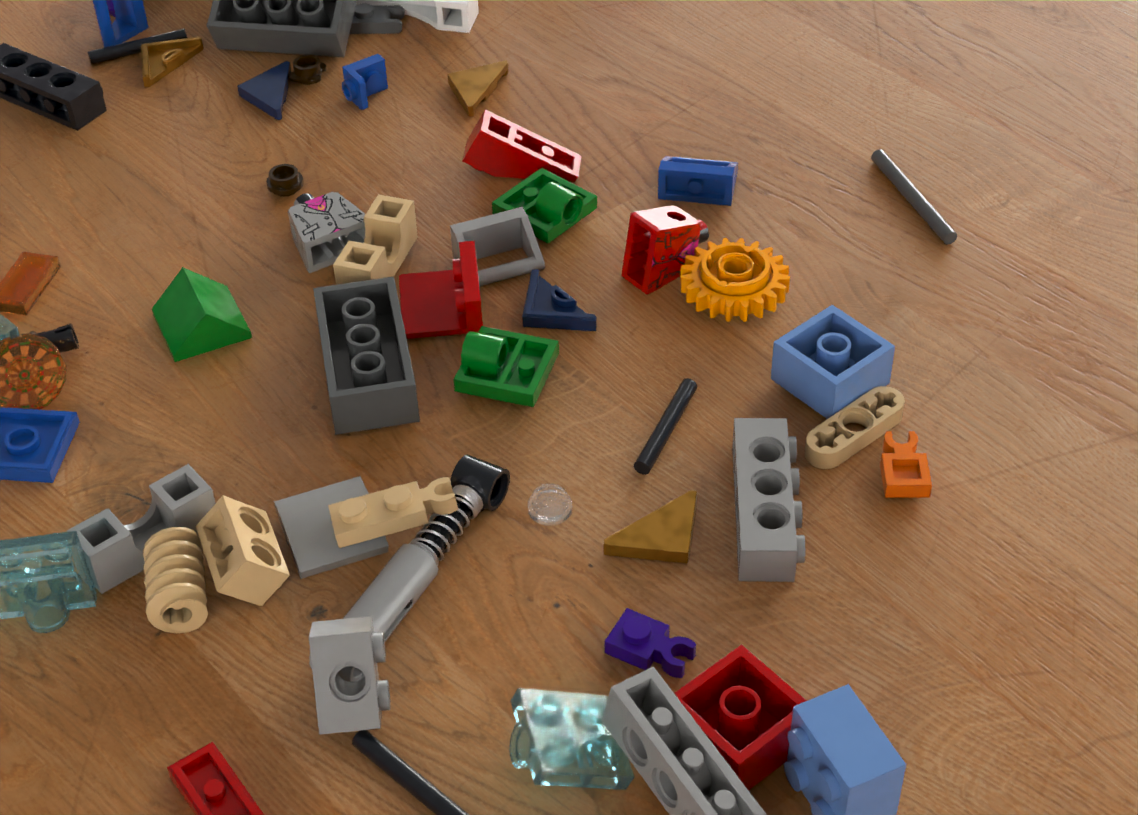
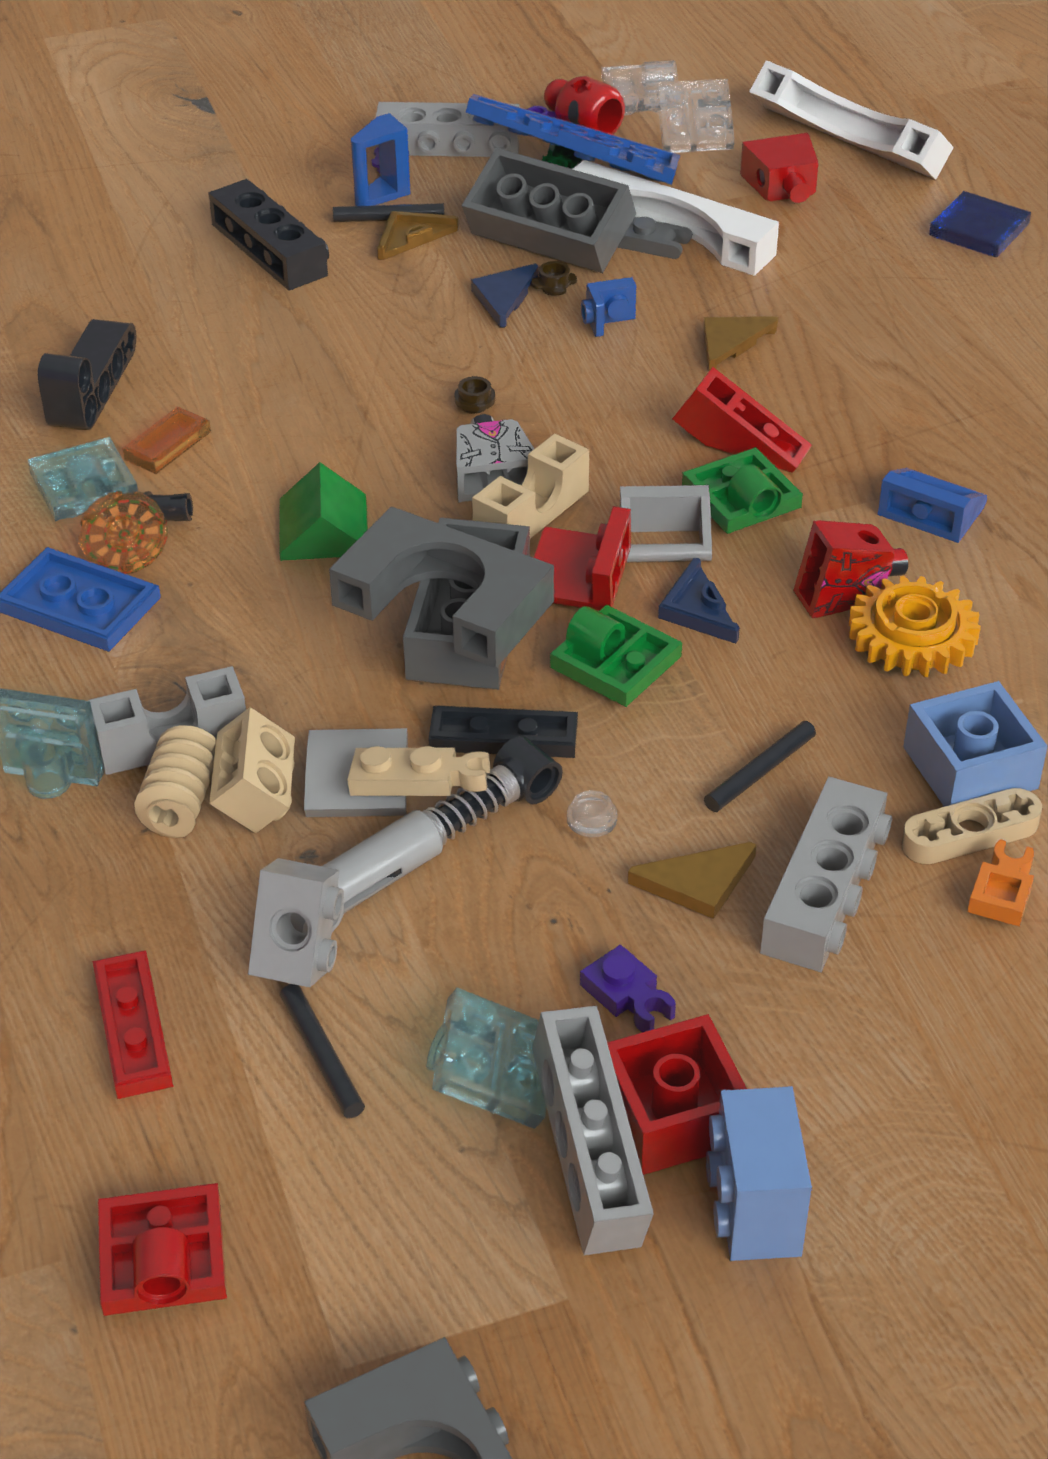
camera: 20 degrees right, 0 degrees up
none -> dark grey arch [329,506,554,668]
none -> black tile [428,706,578,758]

